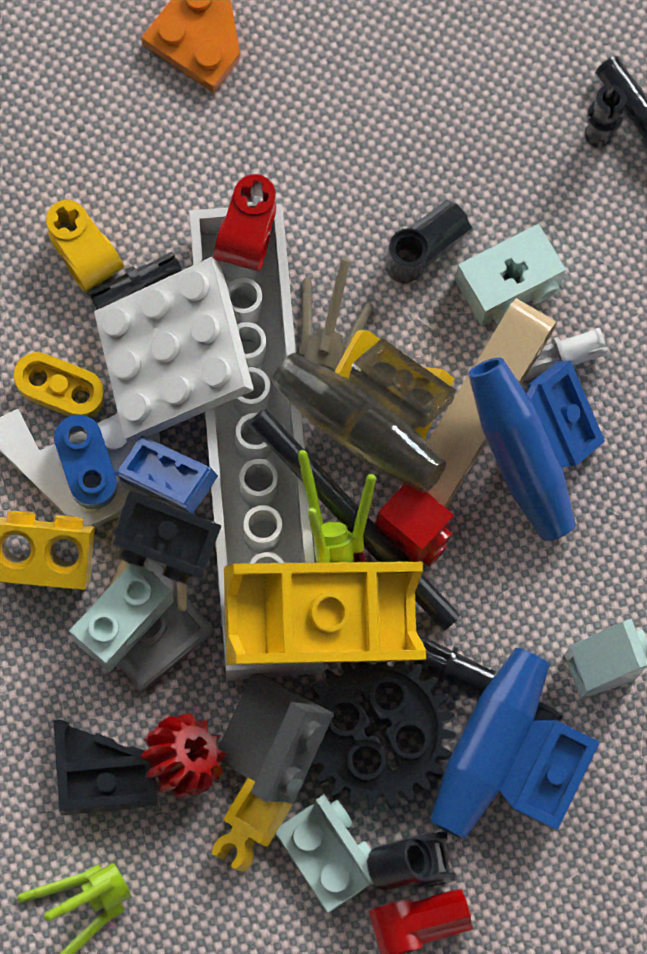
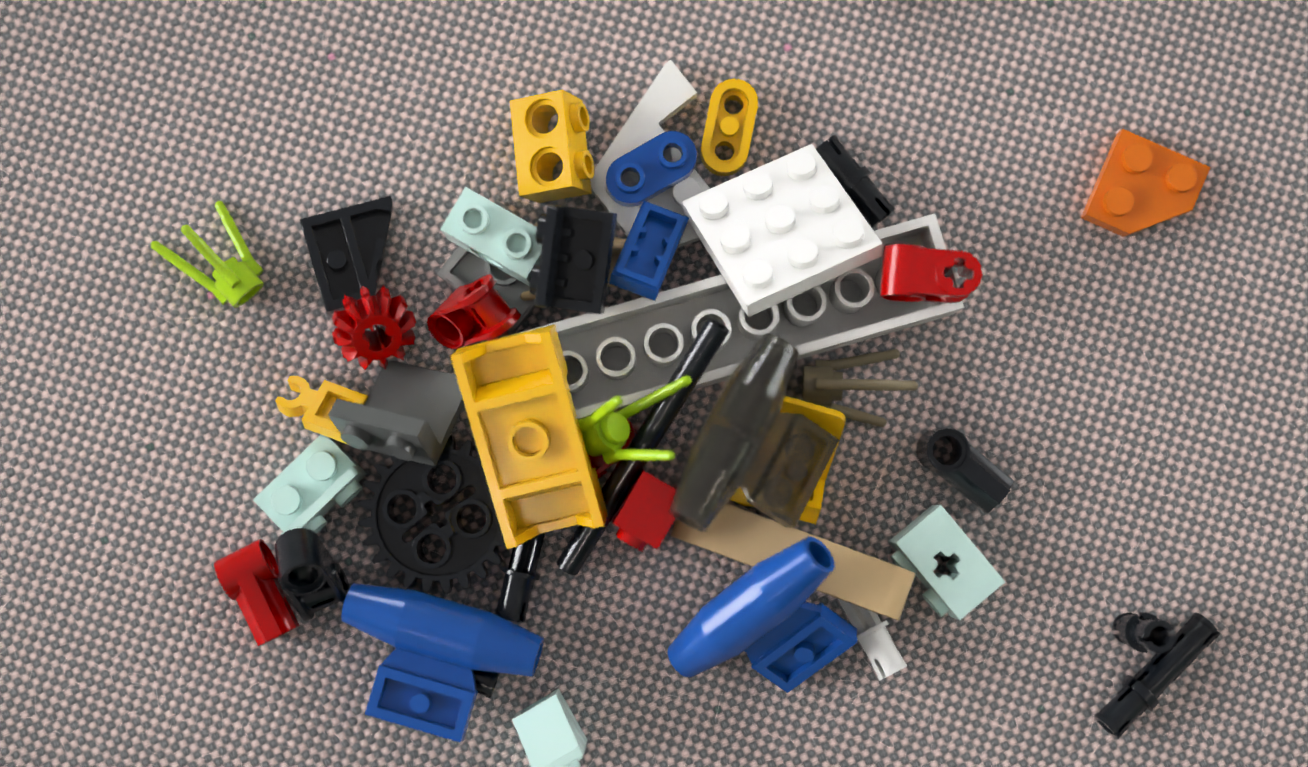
camera: 80 degrees right, 10 degrees up
yellow piece [46,200,124,293] -> none
none -> red piece [427,274,521,349]

